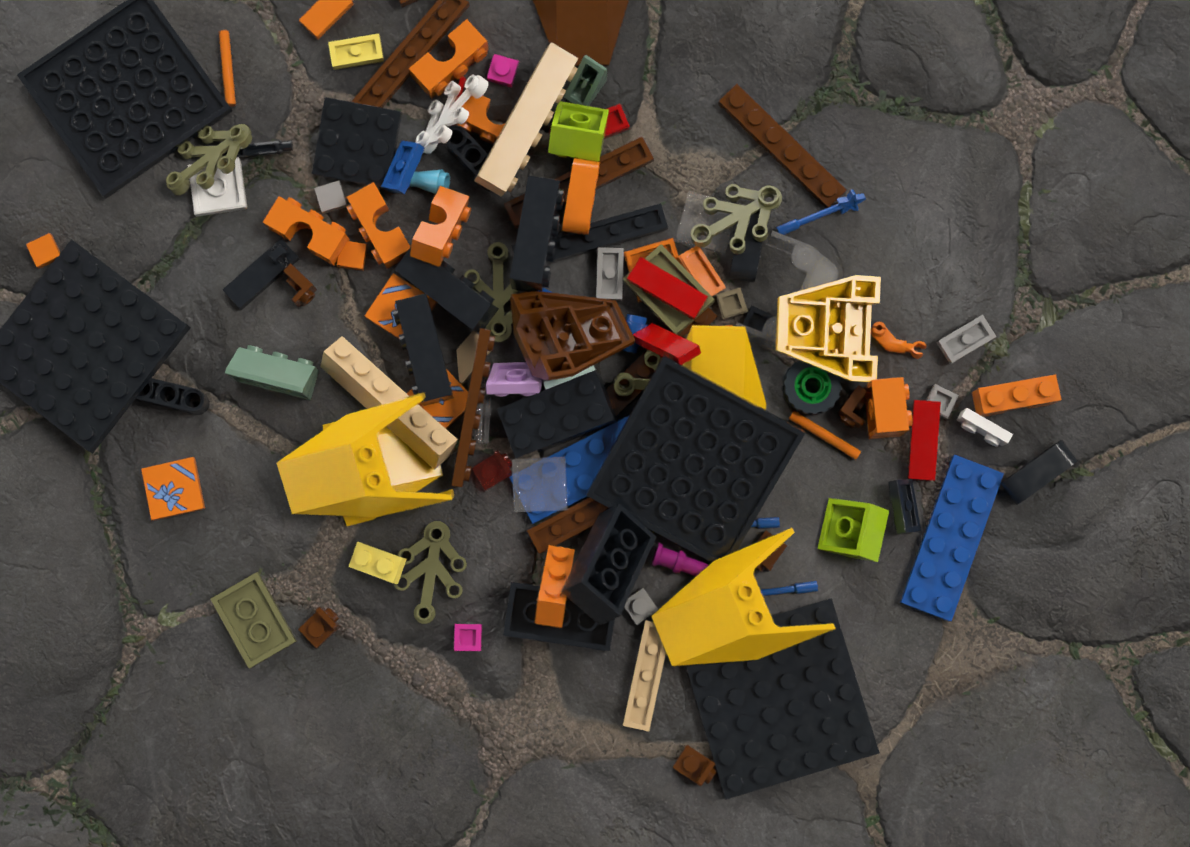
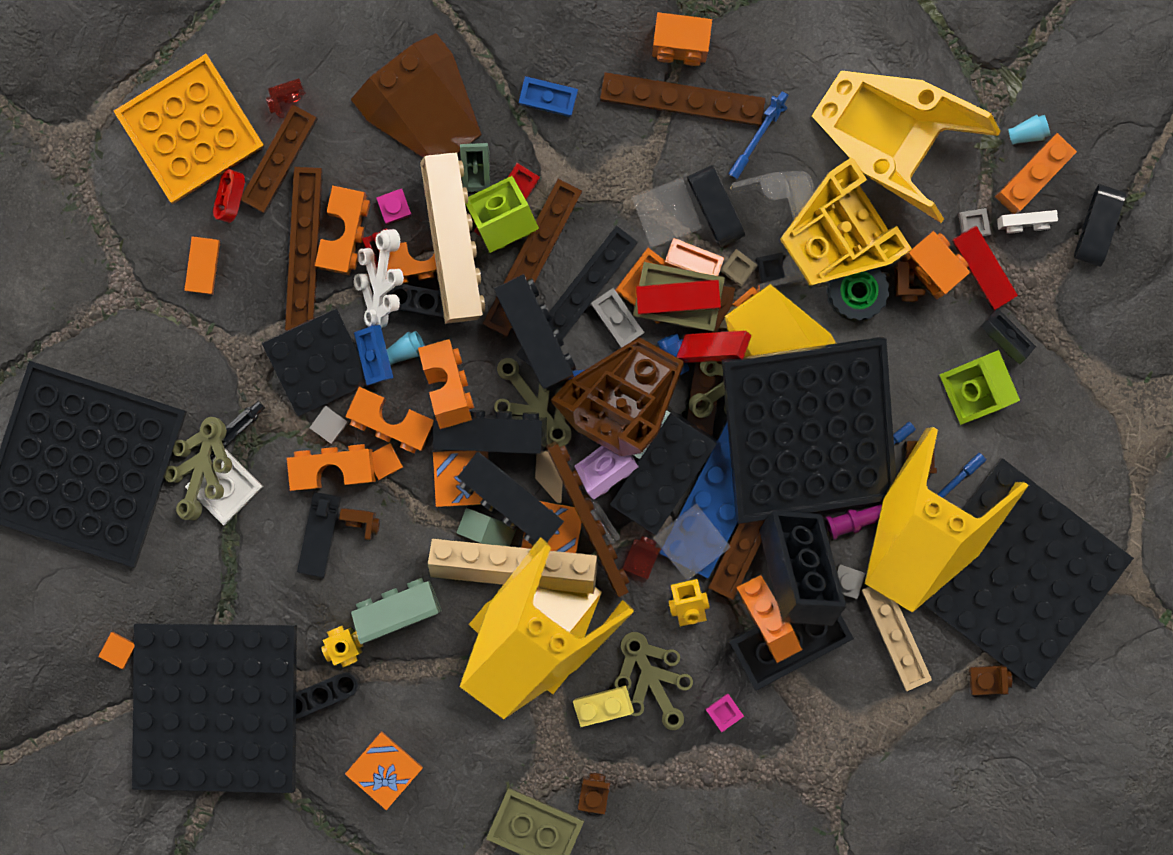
camera: 35 degrees left, 5 degrees up
orange bar [219,30,236,107] -> none
light yellow plate [328,34,384,70] -> none
orange beam [562,158,600,235] -> none
olive plant [691,184,782,254] -> none
orange bar [789,410,861,460] -> none
orange arm [871,322,927,359] -> none
blue plate [900,455,1004,622] -> none
light grey plate [936,315,996,364] -> none
none -> yellow brick [321,626,363,667]
none -> sand green slope [457,508,517,547]
none -> blue plate [519,76,578,117]
none -> orange brick [652,12,712,66]
none -> yellow brick [668,579,710,627]
none -> yellow windscreen [812,71,1001,223]
none -> medium azure cone [1008,114,1051,145]

